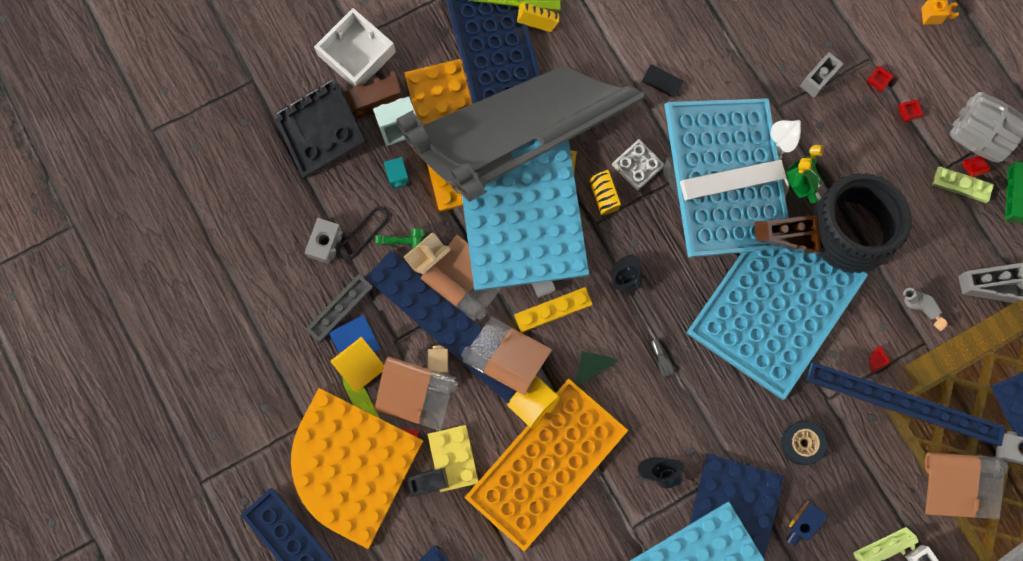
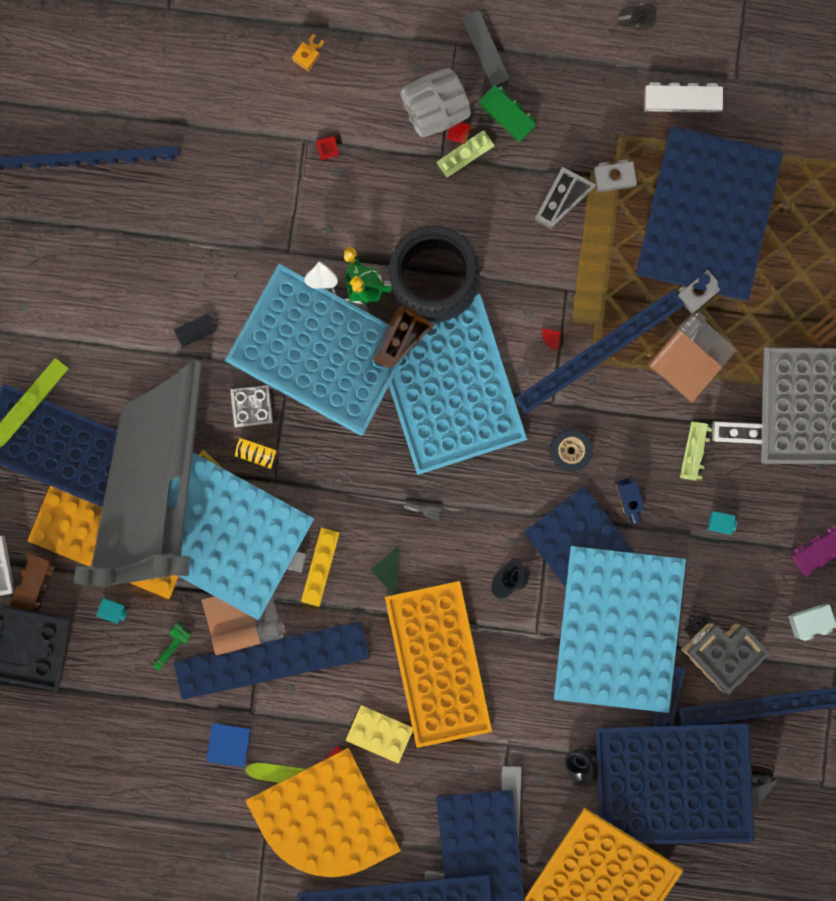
camera: 55 degrees left, 10 degrees up
light grey brick [304,218,343,264] -> none
dark grey plate [305,274,373,343] -> none
yellow slope [330,337,384,392] -> none
black piece [338,207,388,260] -> none
light aqua piece [373,97,416,146] -> none
nougat door [374,356,459,431] -> none
tan panel [404,233,451,274] -> none
black tile [407,468,449,497] -> none
tan brick [428,346,449,375] -> none
nougat door [461,317,552,396] -> none
yellow slope [507,376,561,428] -> none
yellow brick [517,2,559,32] -> none
black piece [612,255,643,296] -> none
white tile [680,160,786,201] -> none
light grey brick [800,52,843,98] -> none
red tile [898,99,924,122] -> none
light grey arm [903,288,947,331] -> none

